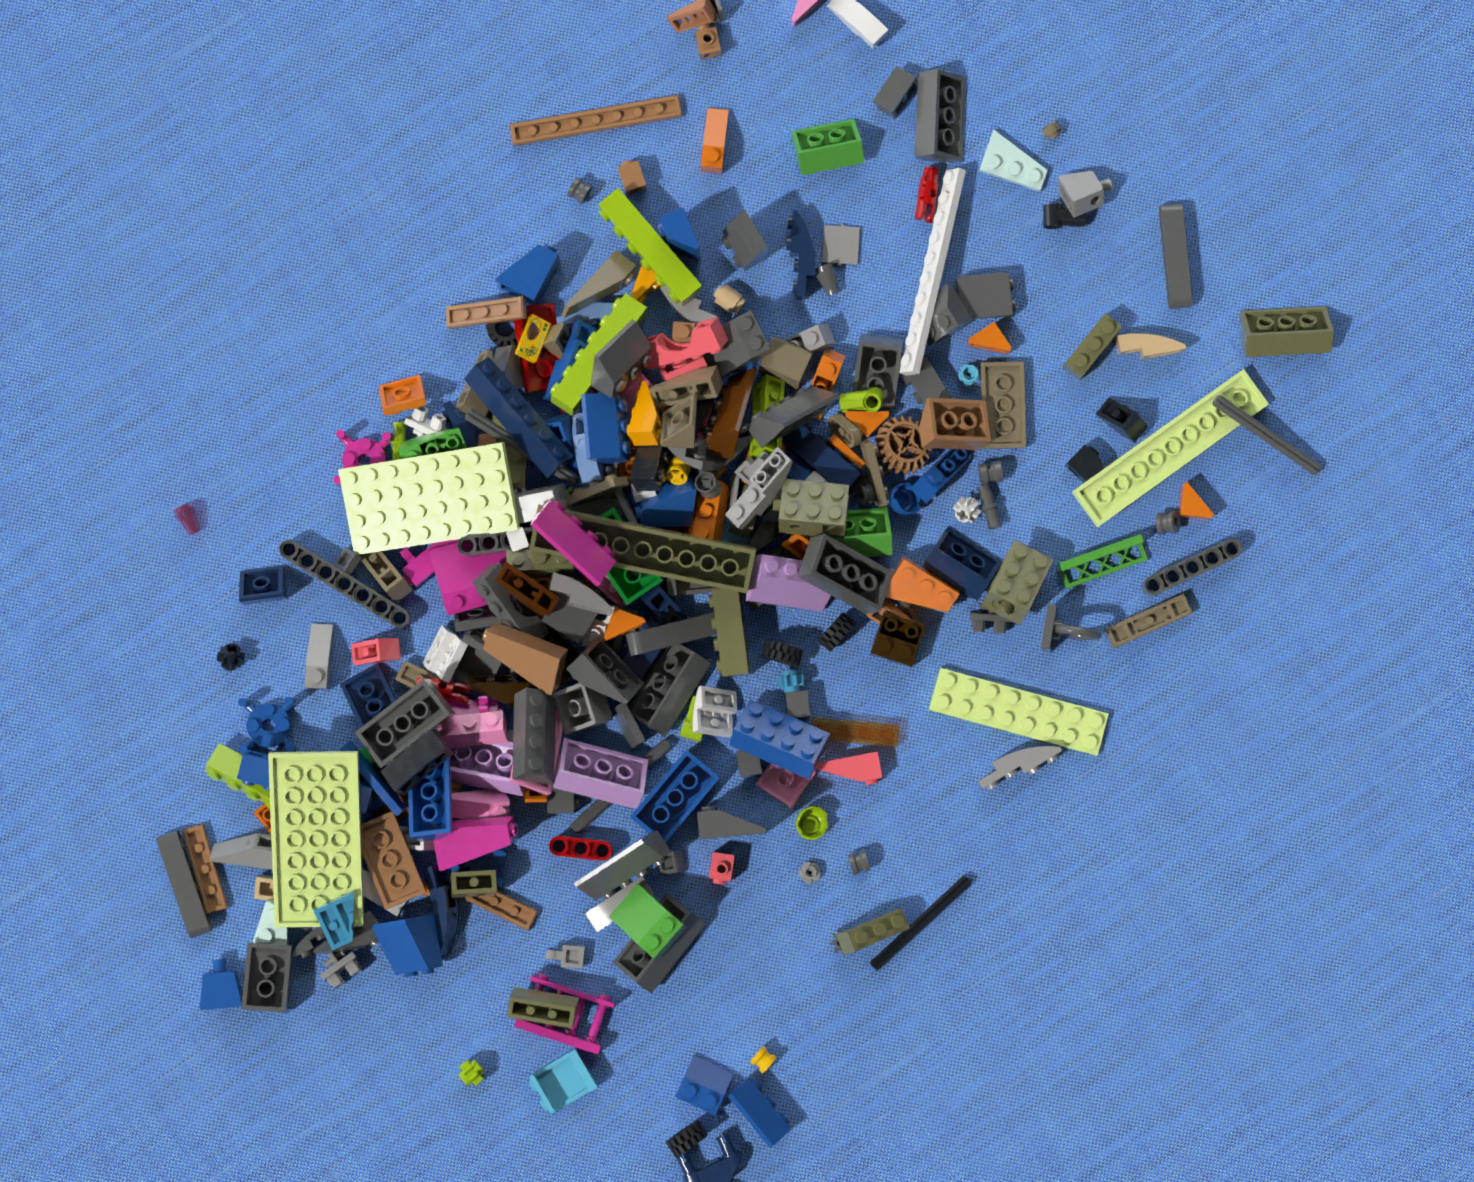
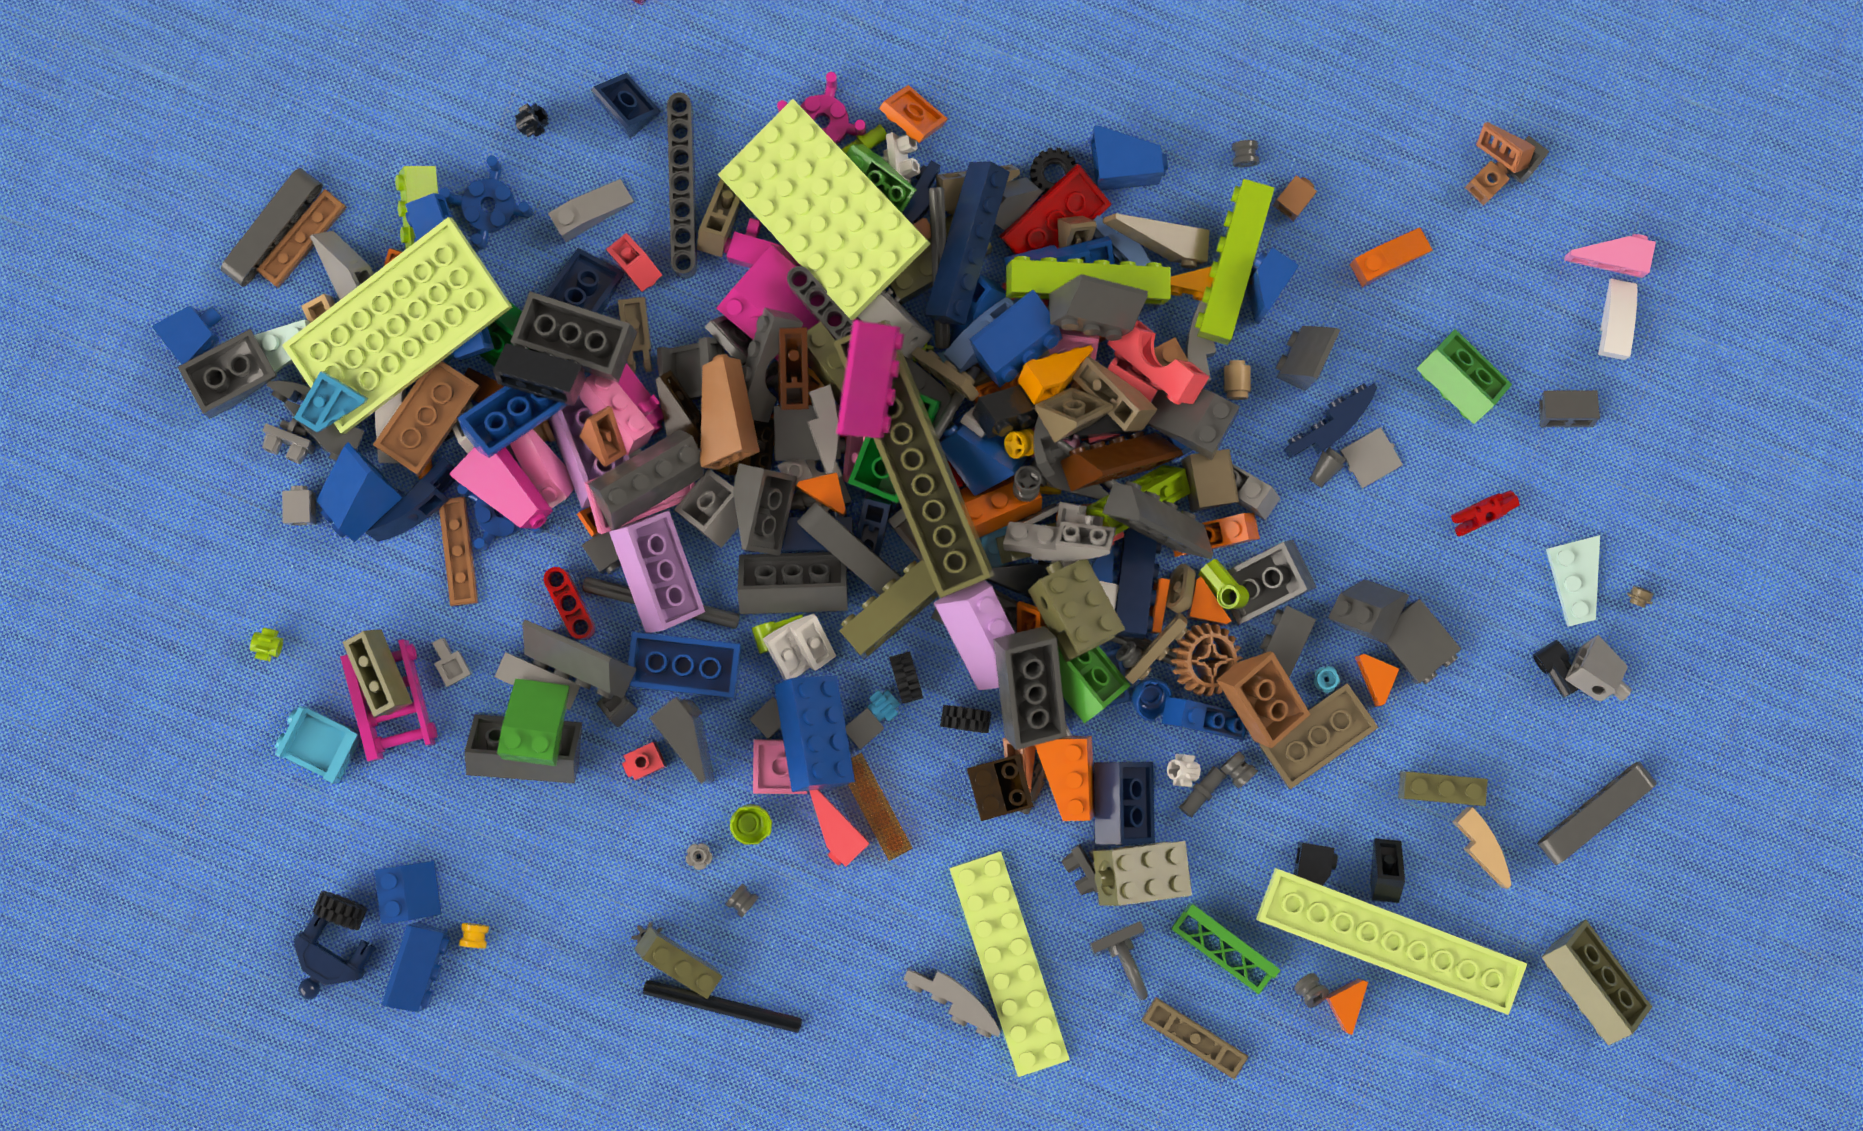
camera: 55 degrees right, 0 degrees up
dark grey plate [334,547,362,575] -> none
blue tile [340,740,407,816] -> none
red hinge [415,677,472,705] -> none
white slope [422,625,468,683] -> none
medium nougat tile [446,296,527,329] -> none
olive brick [450,870,497,898] -> none
white sticker [506,527,529,551] -> none
medium nougat tile [510,95,682,147] -> none
yellow tile [515,314,551,363] -> none
dark grey tile [611,703,645,750] -> none
white plate [899,168,966,376] -> none
dark grey slope [915,69,966,162] -> none
dark grey beam [1142,539,1243,596] -> none
dark grey axle [1212,395,1322,475] -> none
none -> light grey brick [282,486,316,526]
none -> nougat slope [579,406,627,466]

